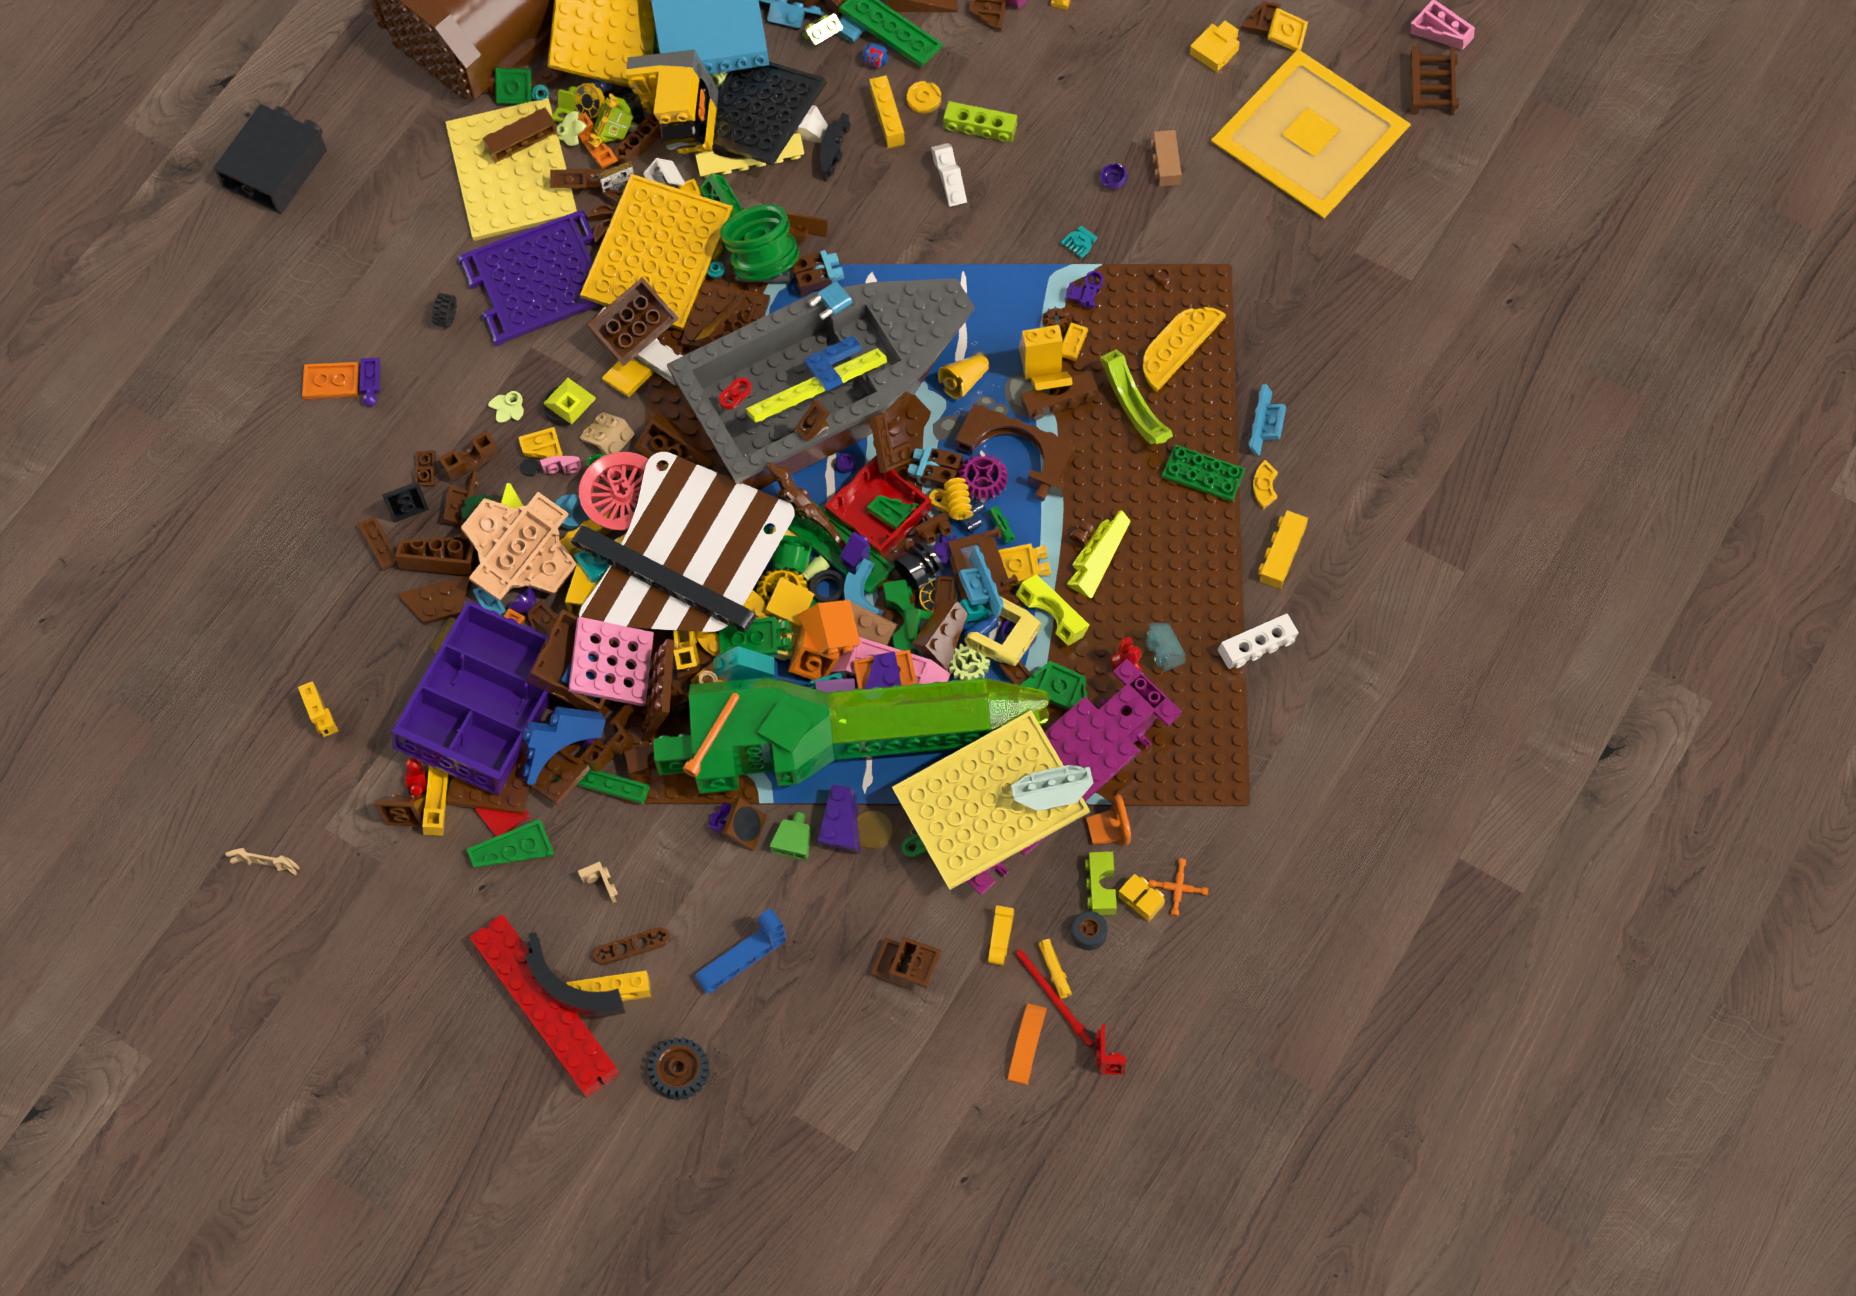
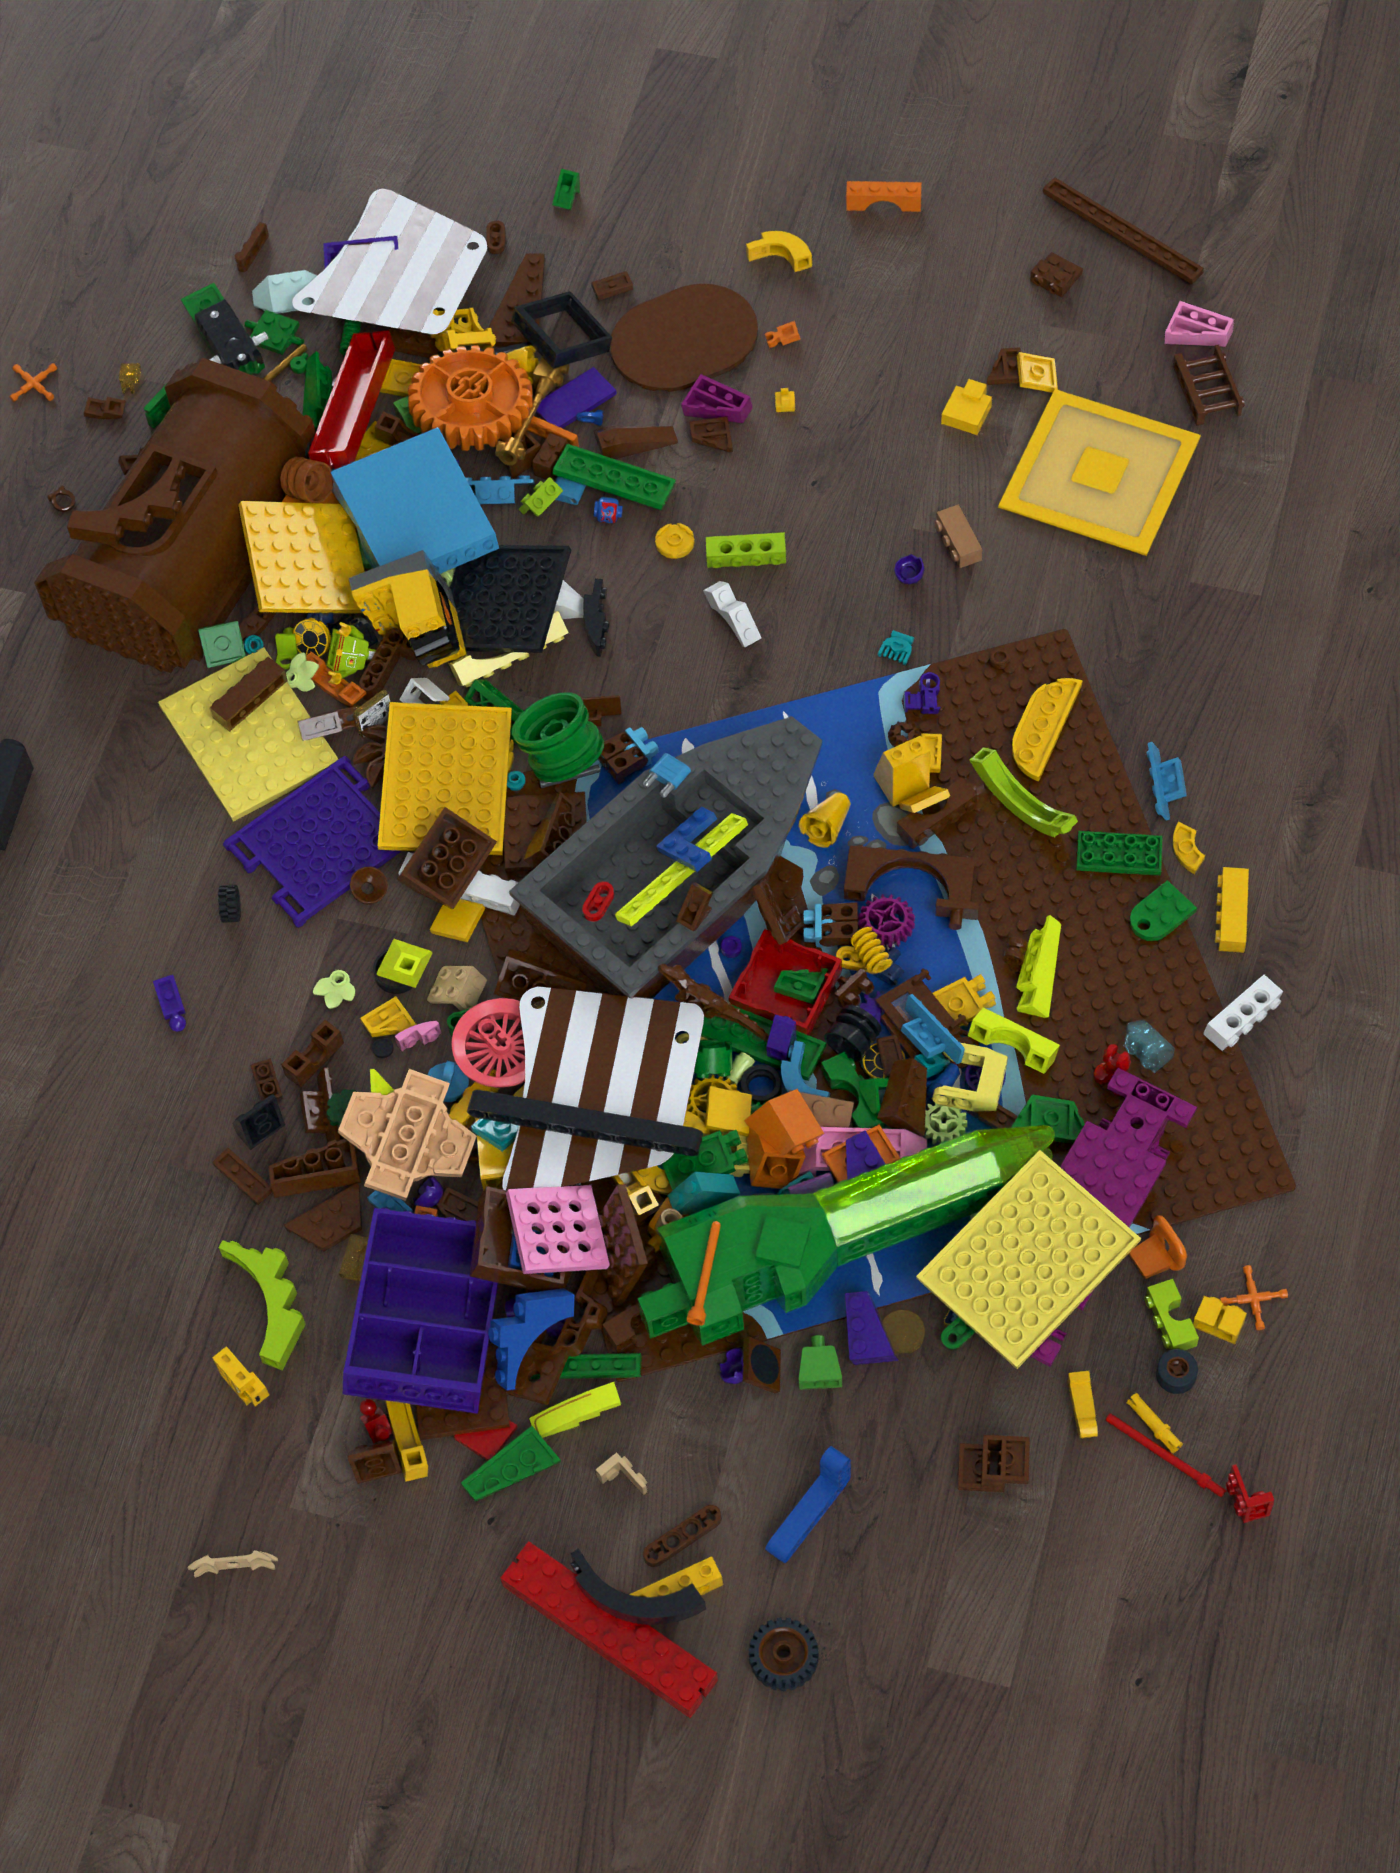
camera: 15 degrees left, 5 degrees down
orange tile [302,362,360,399] -> none
yellow brick [870,75,905,148] -> none
green pin [988,506,1016,544] -> none
orange slope [1008,1003,1047,1085] -> none
light aqua wedge [1011,765,1093,811] -> none
none -> lime arch [219,1240,306,1371]
none -> reddish brown piece [350,867,388,905]
none -> neon yellow slope [529,1382,621,1438]
none -> green plate [1130,880,1197,941]

